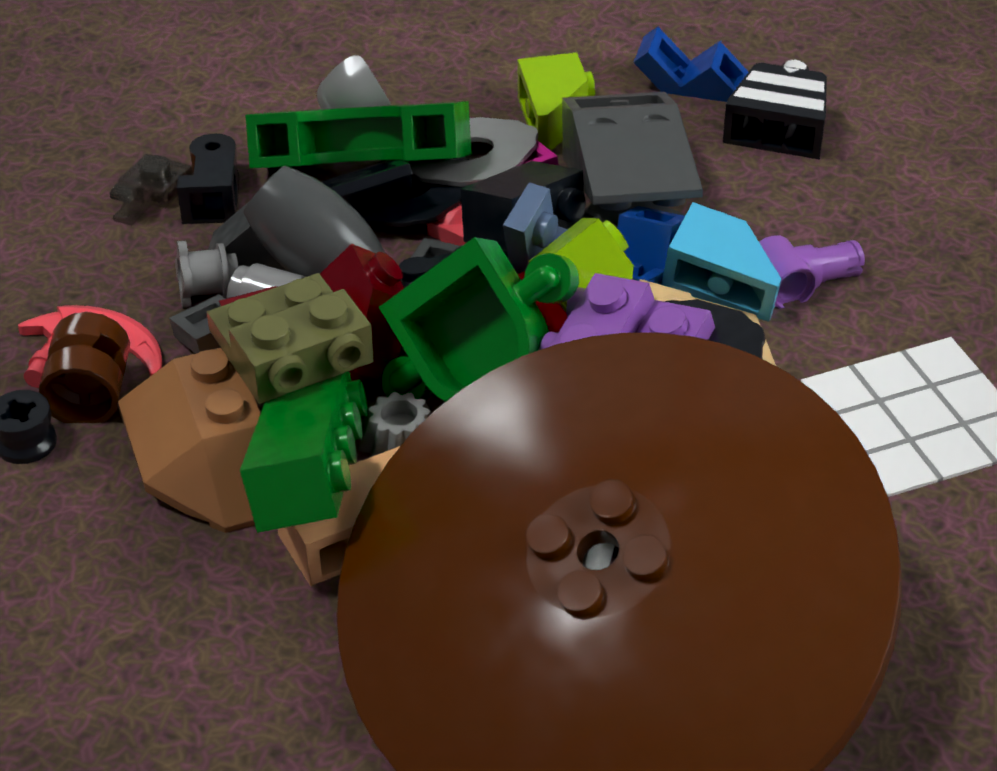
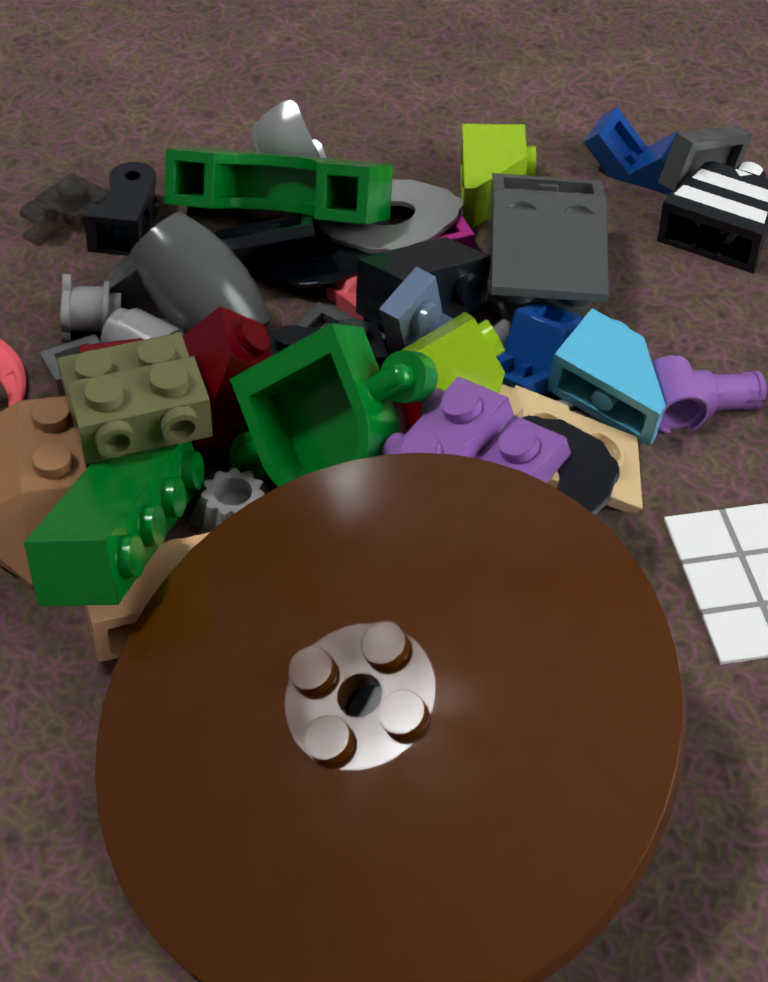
camera: 10 degrees right, 5 degrees up
none -> dark grey tile [658,125,753,191]

